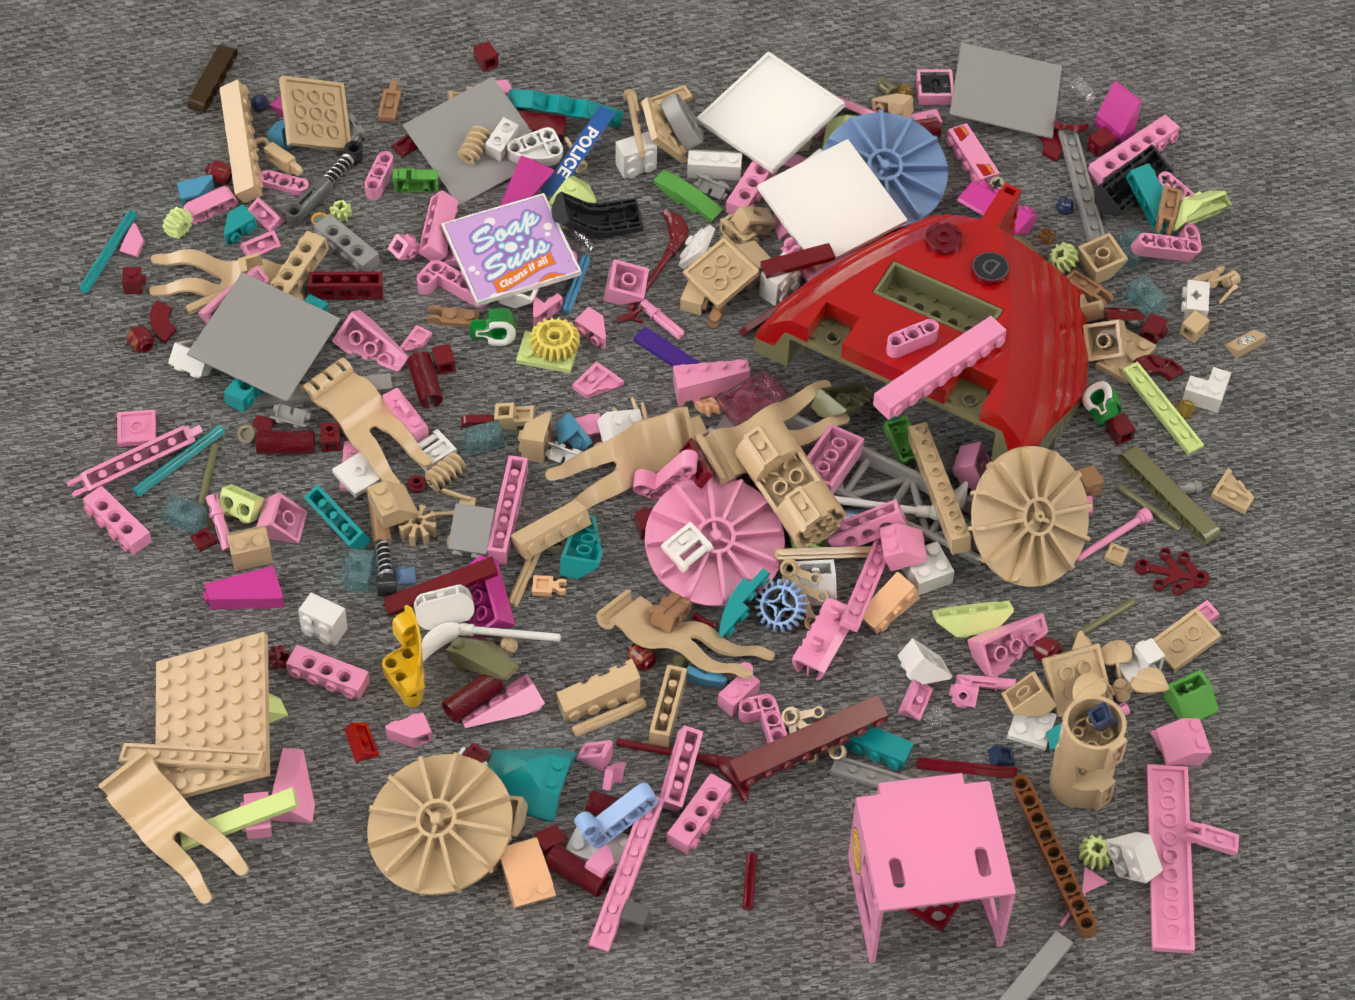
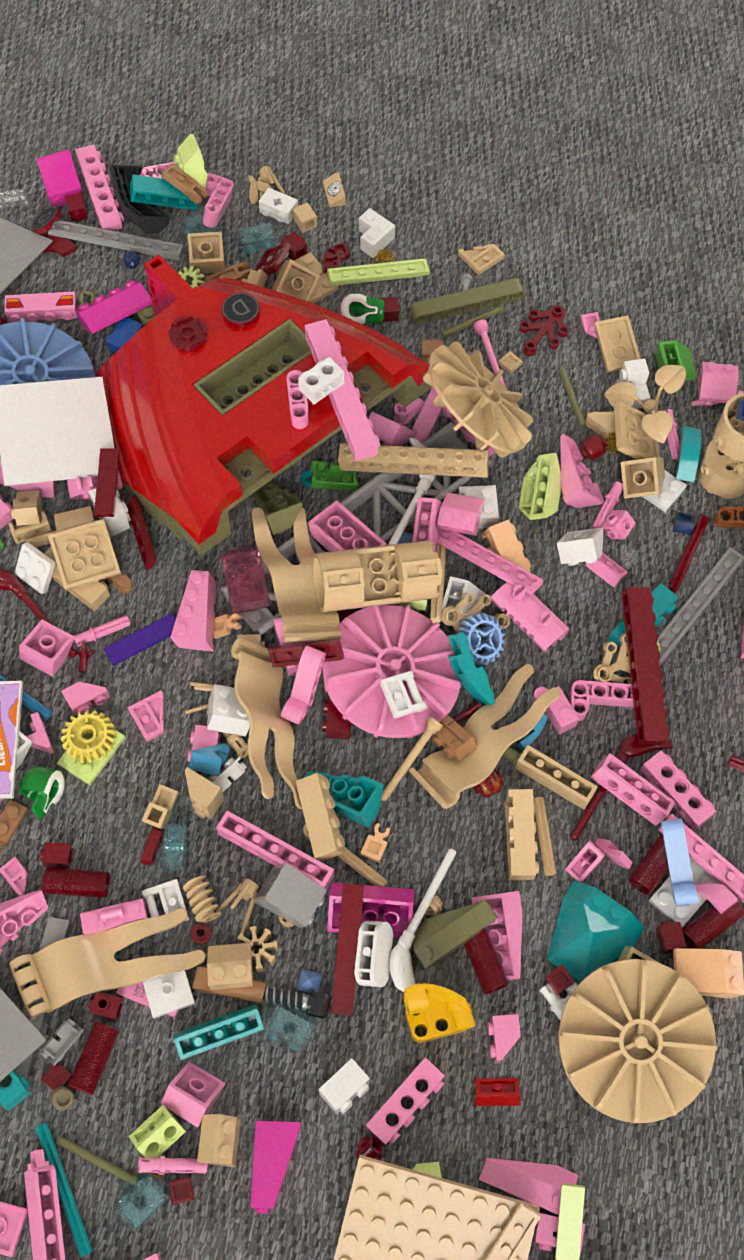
camera: 70 degrees left, 10 degrees up
none -> white brick [298,357,345,404]
none -> tan piece [381,717,443,801]

